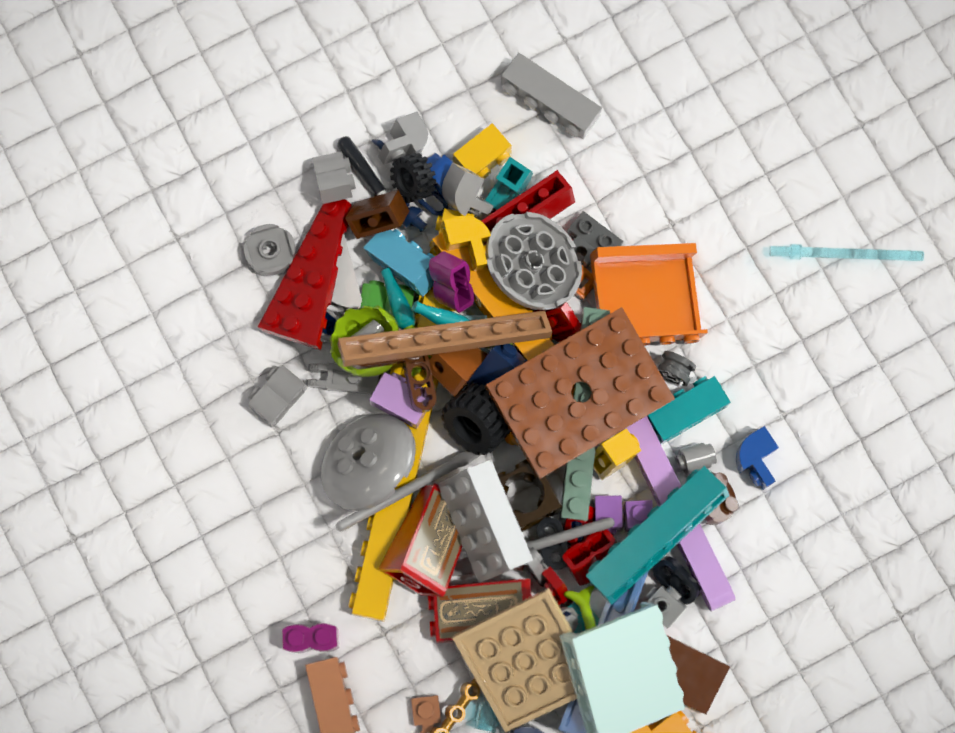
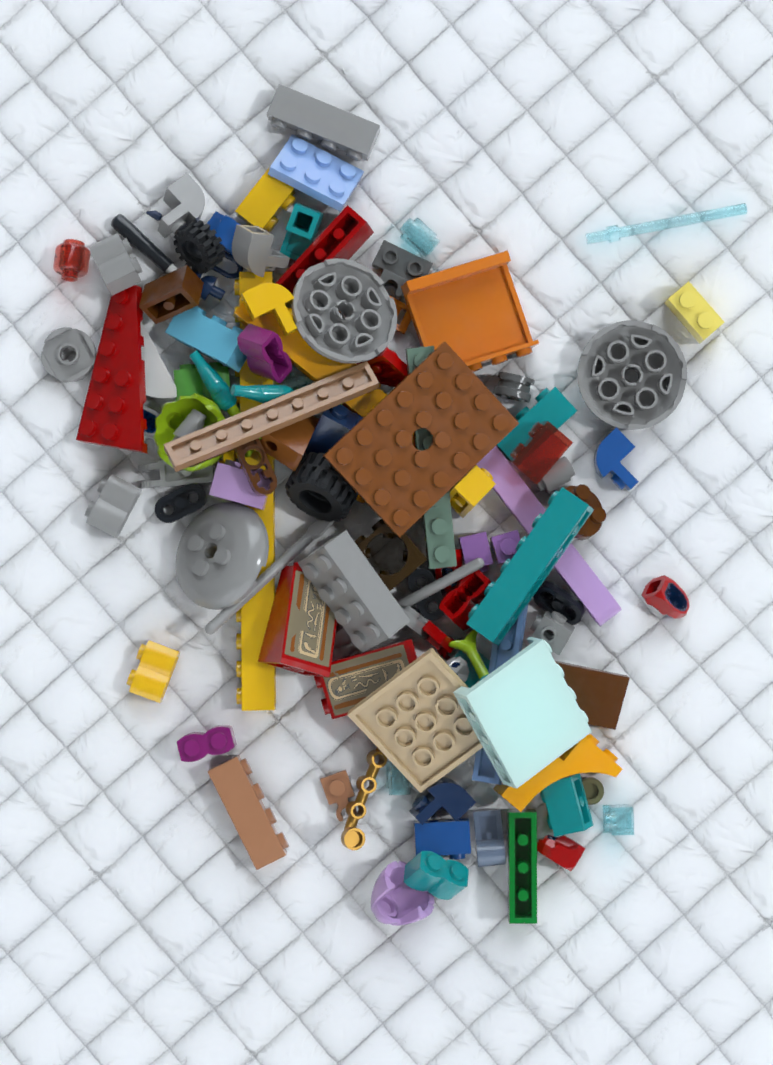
camera: 10 degrees left, 10 degrees up
none -> clear red head [53,239,90,282]
none -> yellow brick [126,640,180,703]
none -> black plate [155,483,207,523]
none -> light blue plate [268,134,364,212]
none -> clear light blue brick [400,217,440,257]
none -> clear red brick [509,421,573,485]
none -> light grey brick [577,320,687,430]
none -> red rock [641,575,690,619]
none -> light yellow brick [664,281,725,344]

